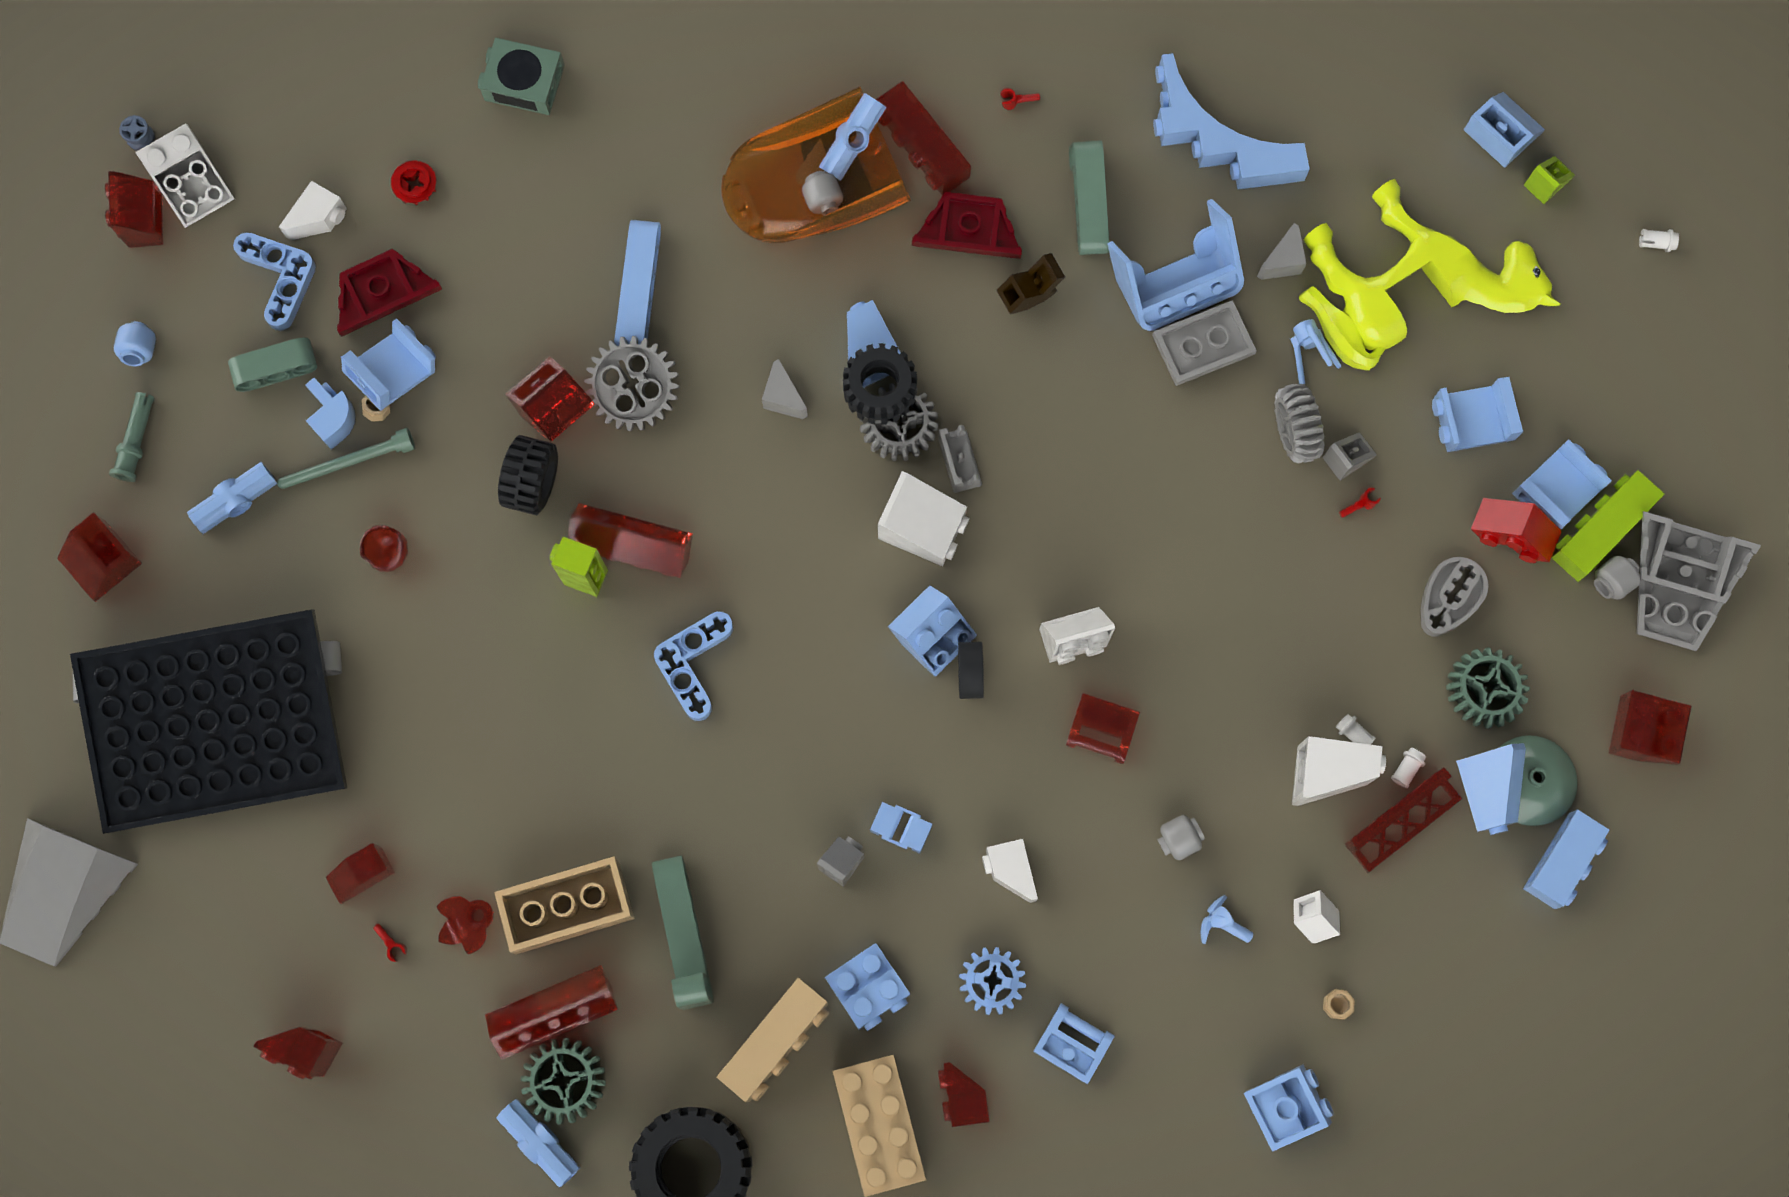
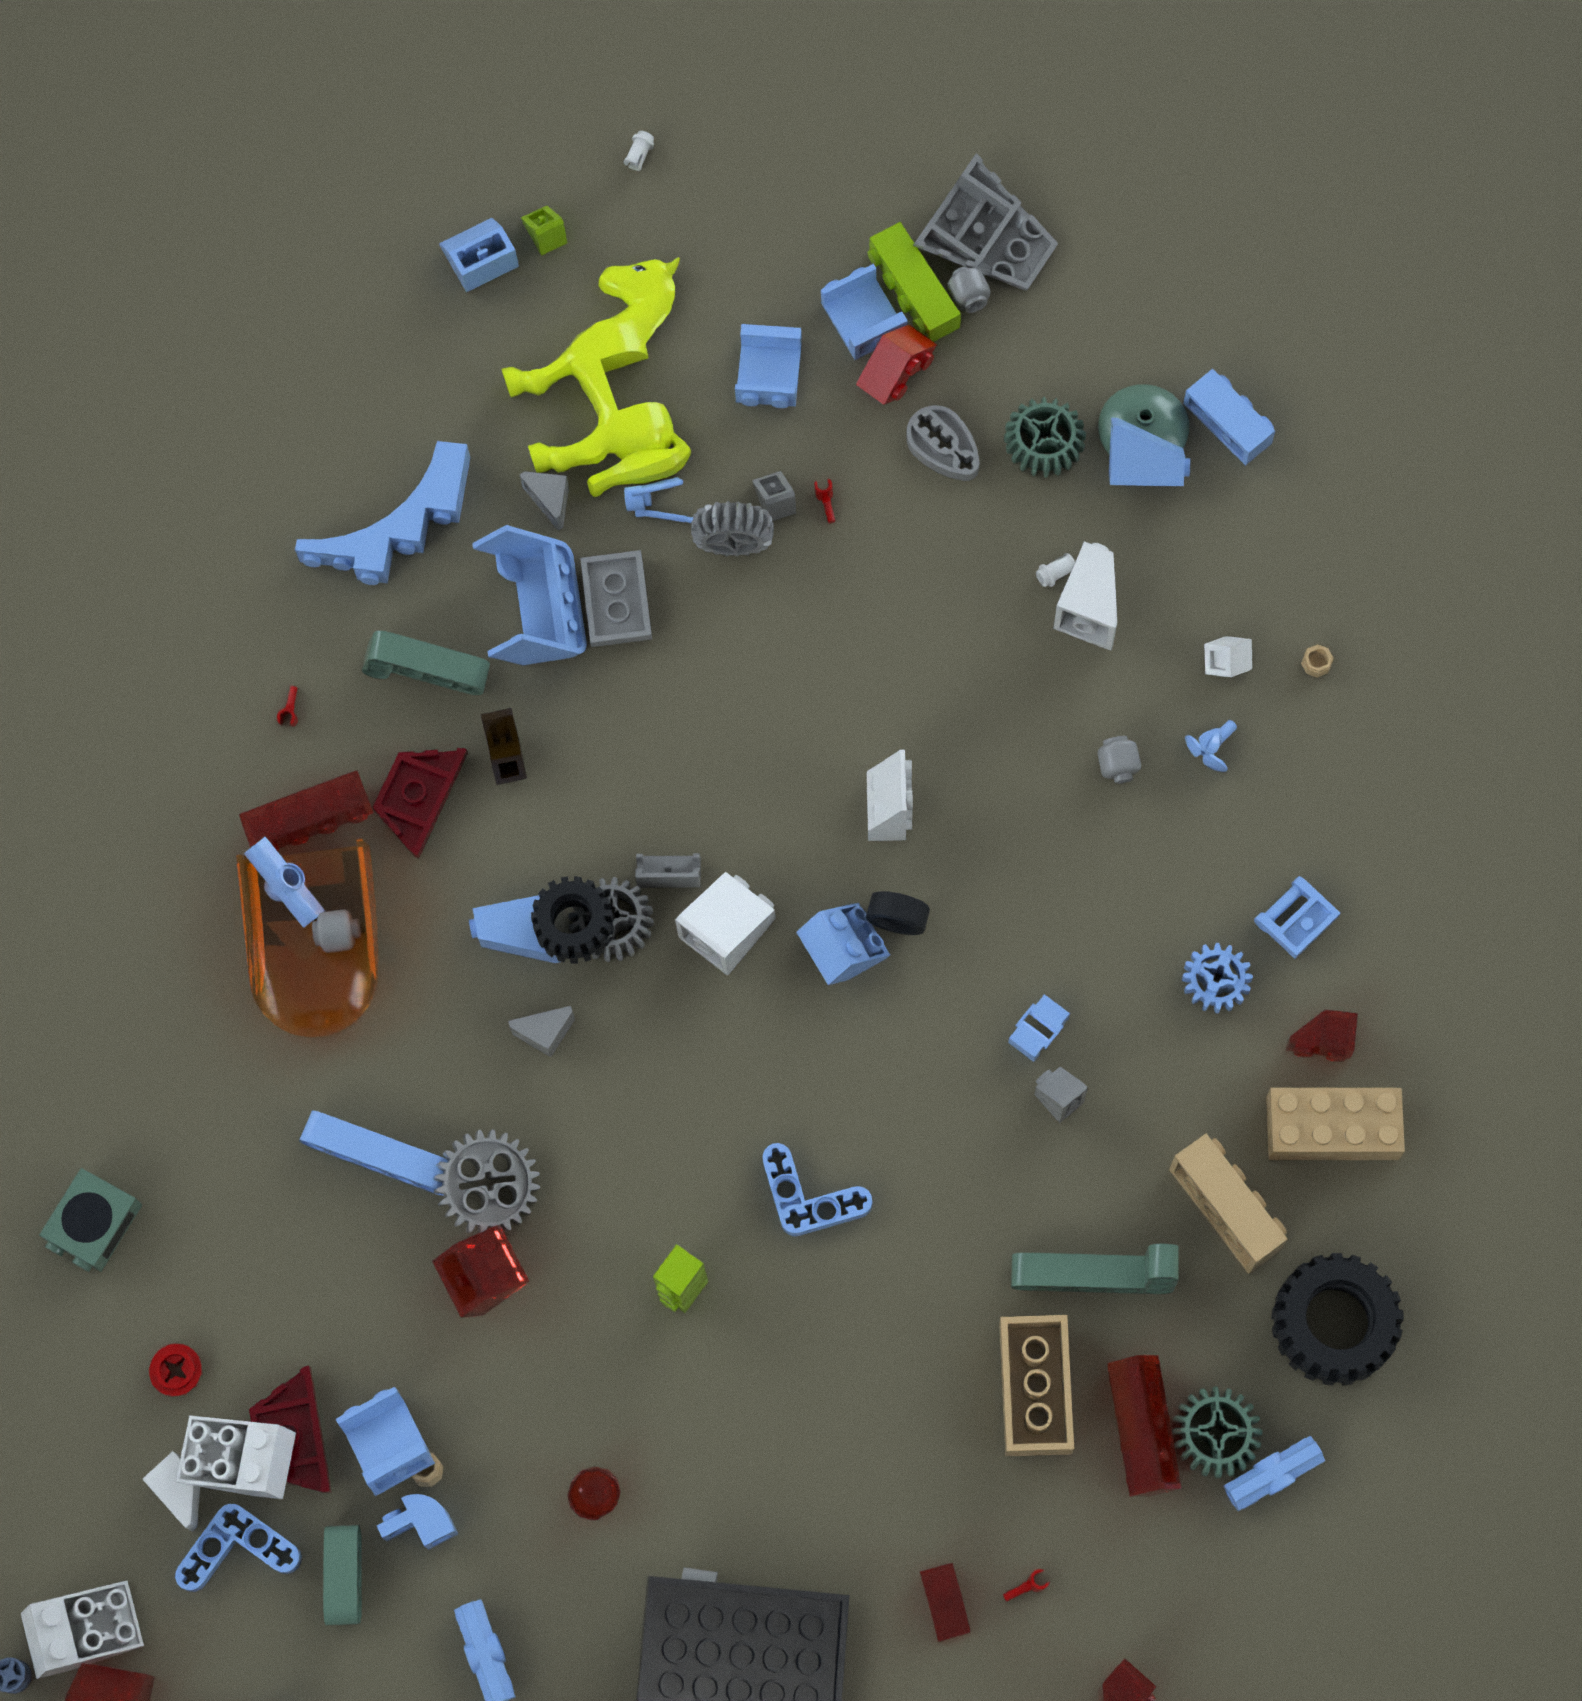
camera: 70 degrees left, 5 degrees down
sand green piece [277,428,416,489] -> none
clear red plate [437,896,494,954] -> none
black tyre [498,435,558,516] -> none
clear red brick [568,503,693,578] -> none
light blue plate [825,943,910,1031] -> none
white slope [982,839,1038,903] -> none
clear red plate [1066,693,1140,764] -> none
light blue plate [1244,1064,1334,1152] -> none
clear red fence [1345,767,1462,873] -> none
white pin [1391,748,1426,788] -> none
clear red slope [1609,690,1692,765] -> none
none -> white slope [175,1415,296,1499]

